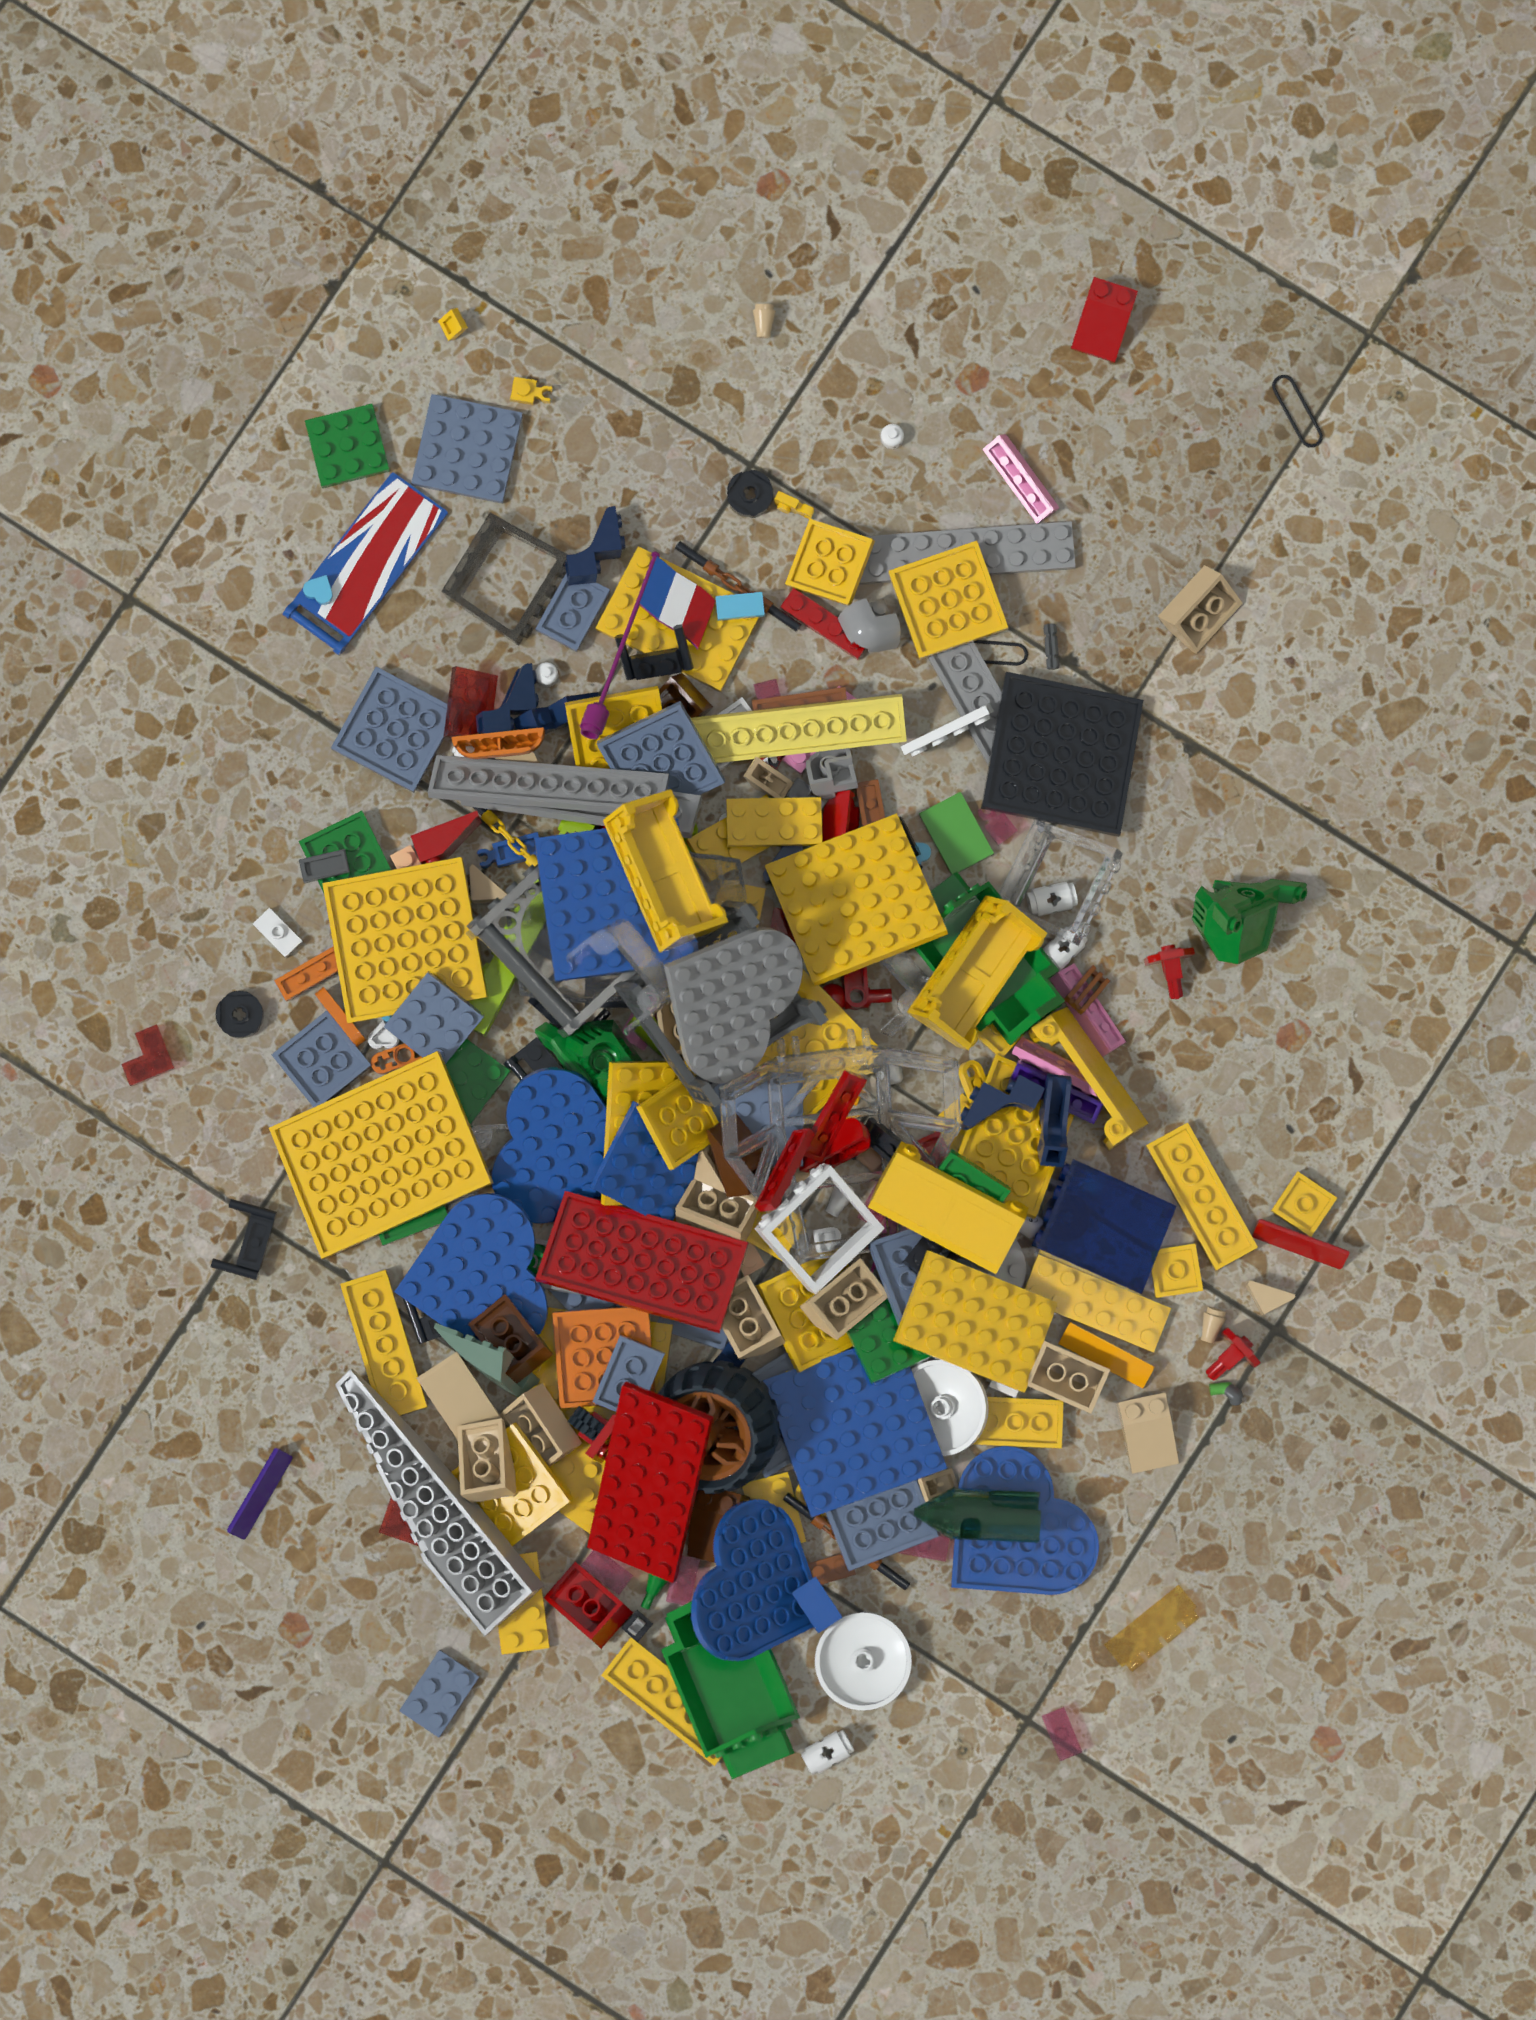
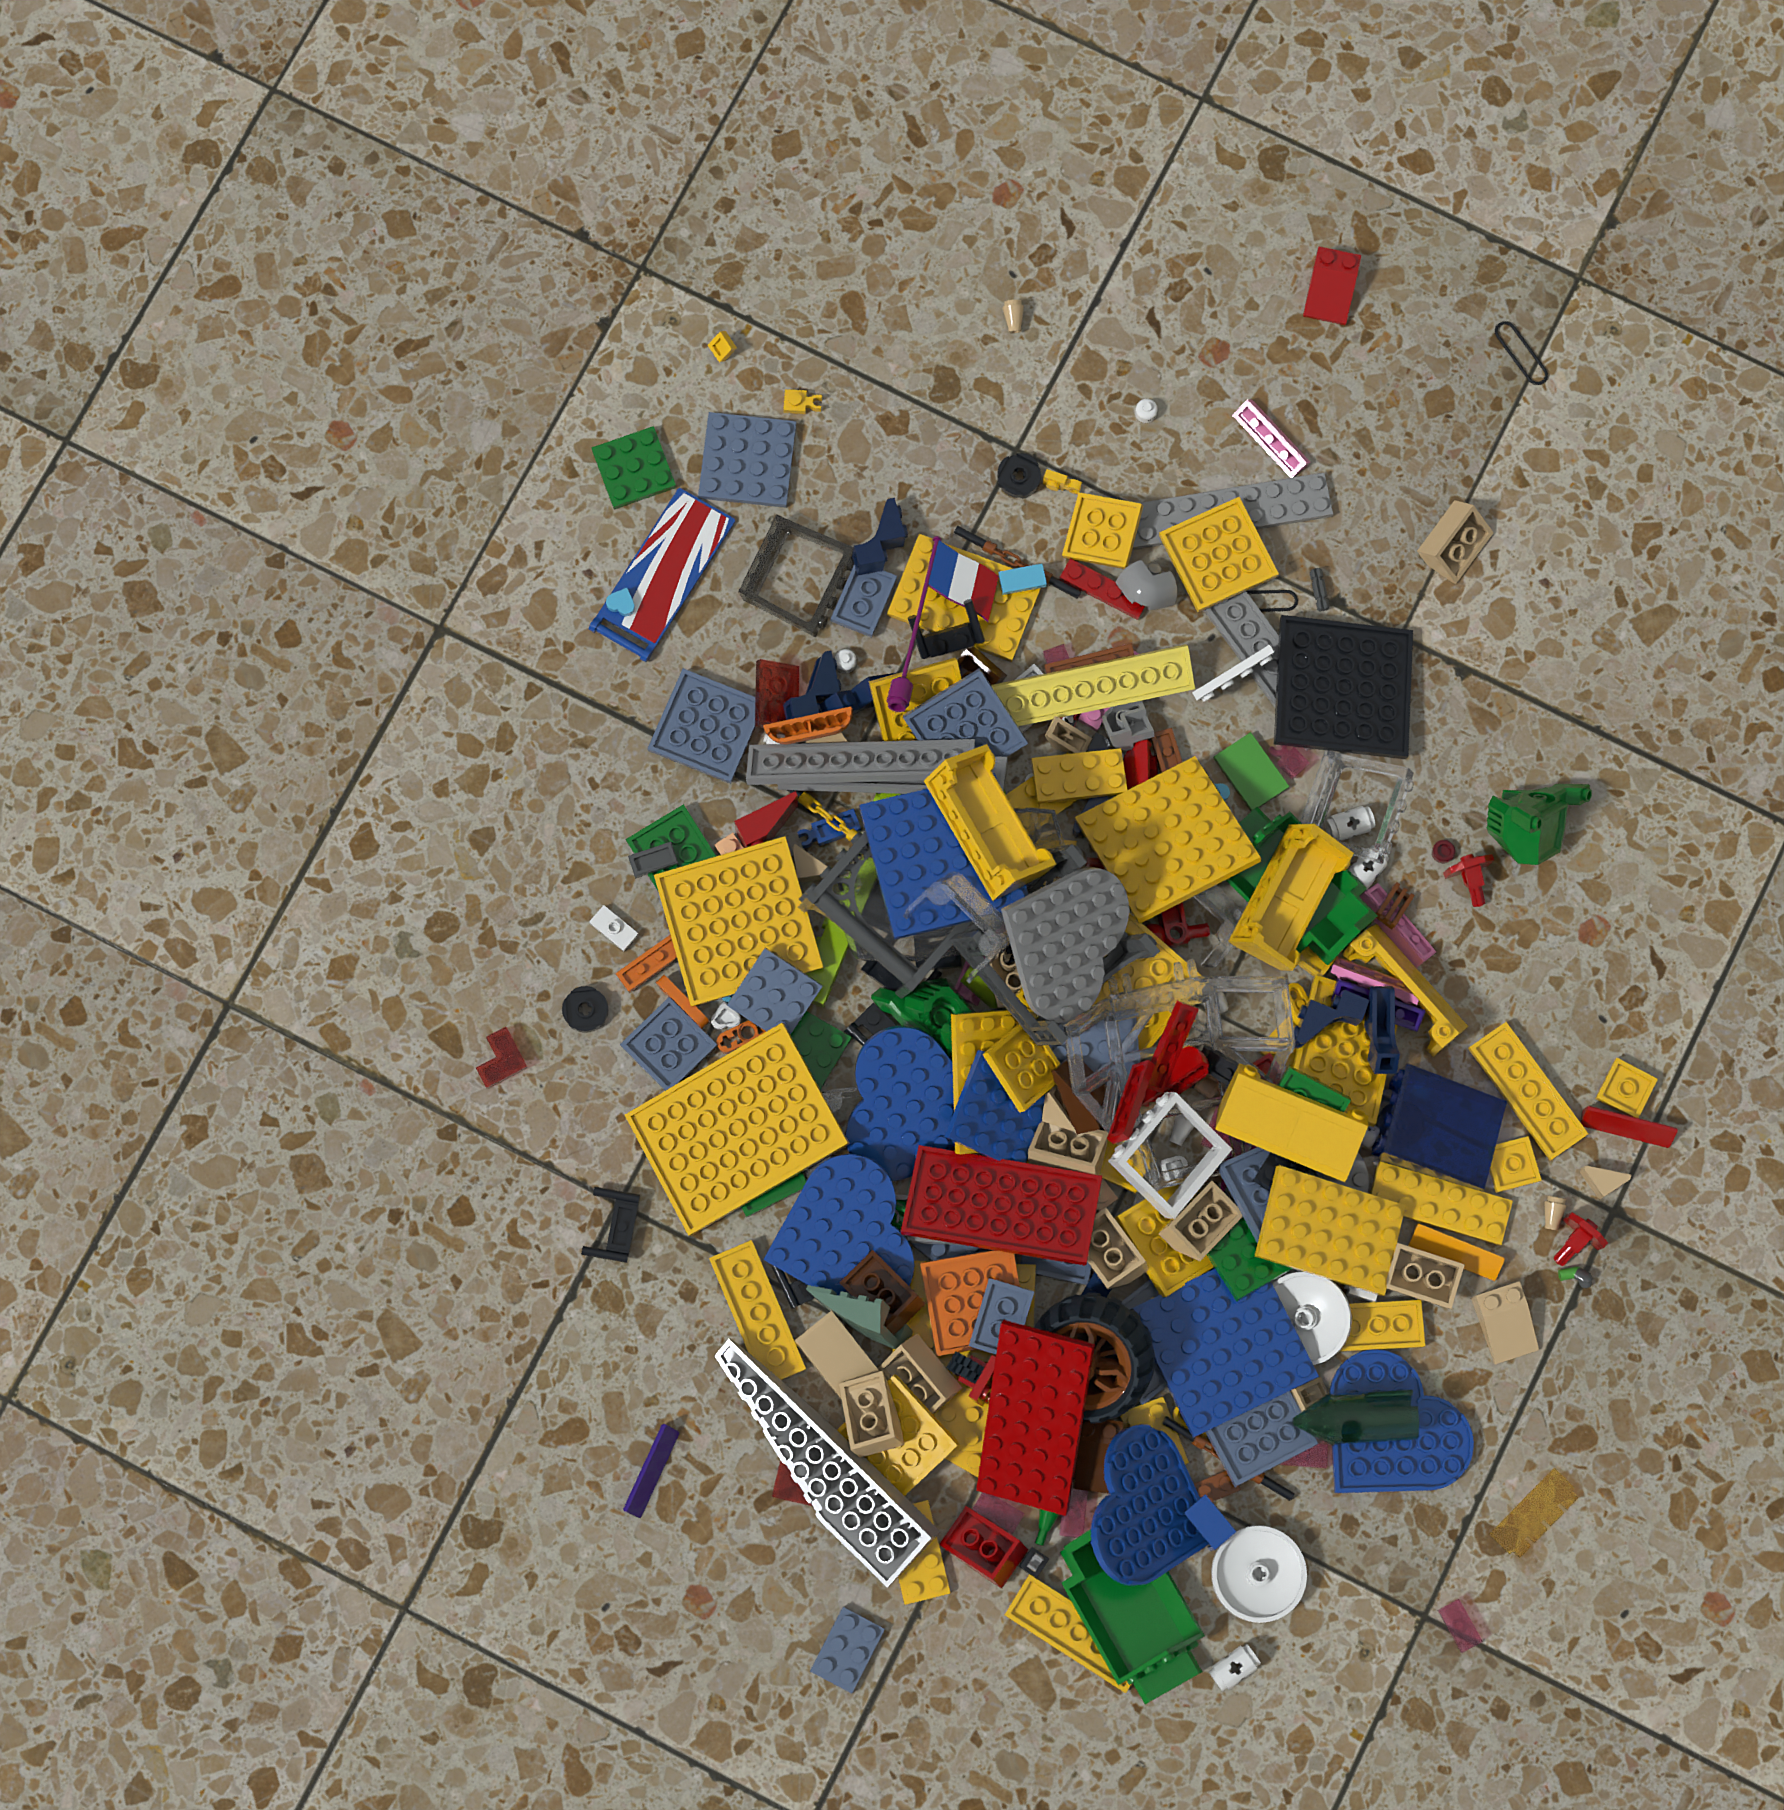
camera: 10 degrees left, 5 degrees down
none -> dark red tile [1432,840,1455,864]

